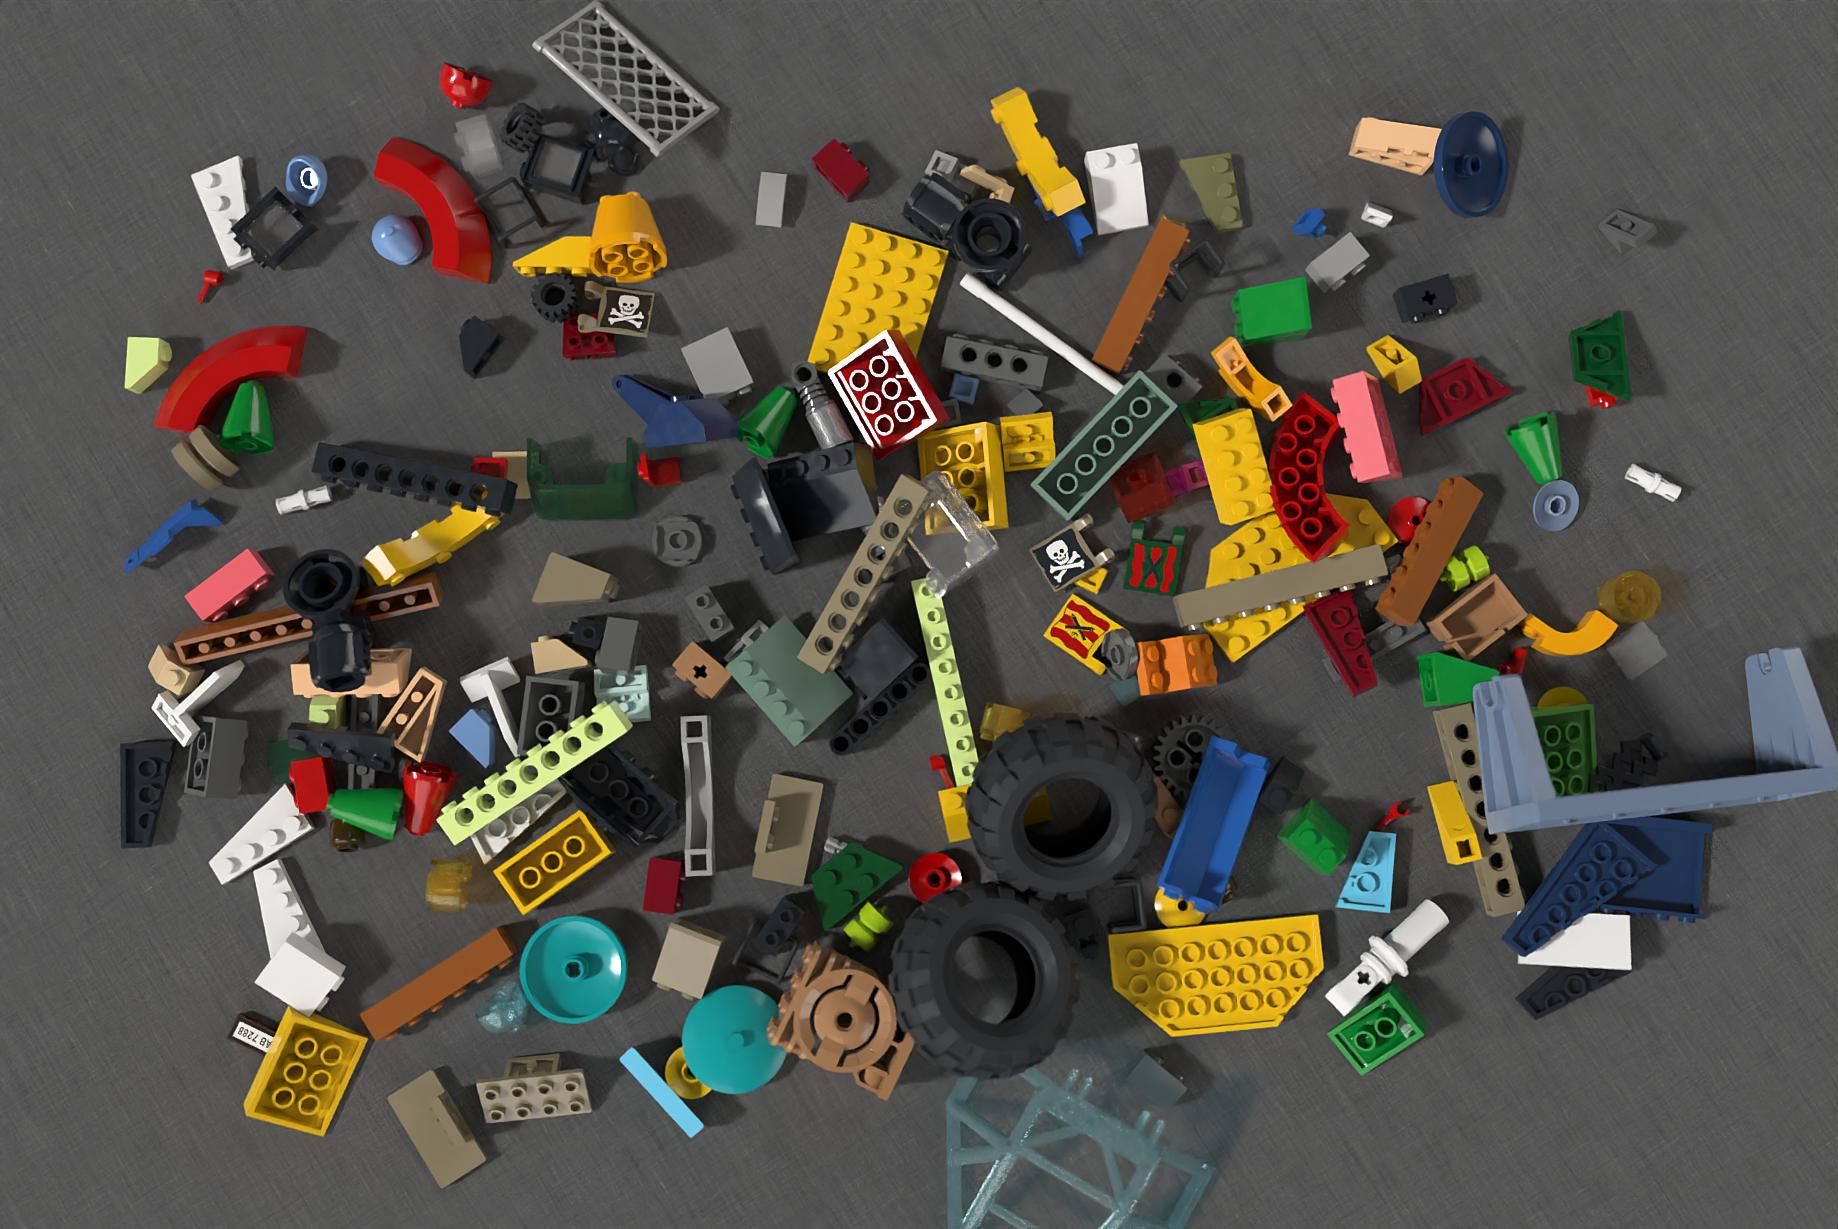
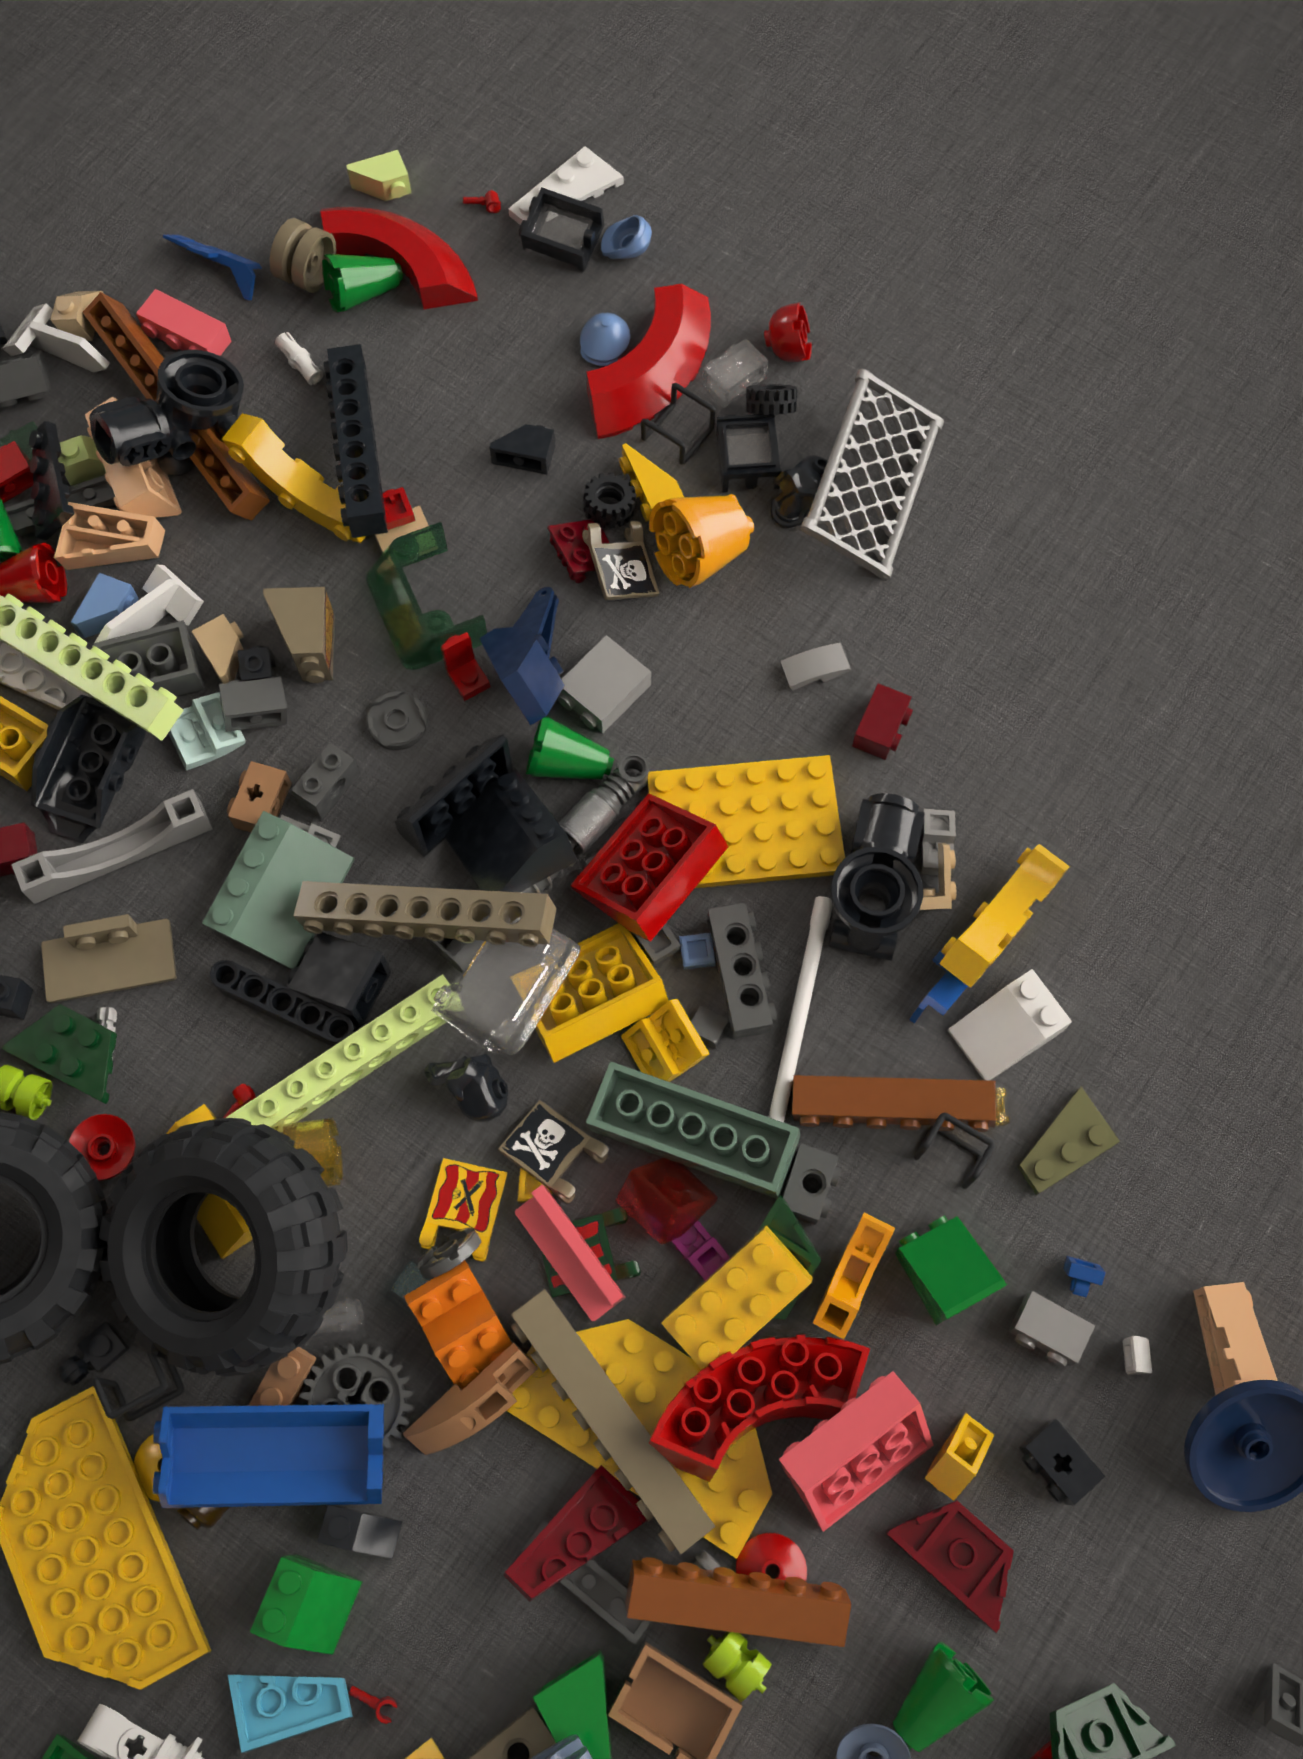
camera: 65 degrees right, 15 degrees down
none -> medium nougat slope [403,1342,538,1455]
none -> black head [424,1053,508,1122]
none -> coral panel [515,1185,626,1321]

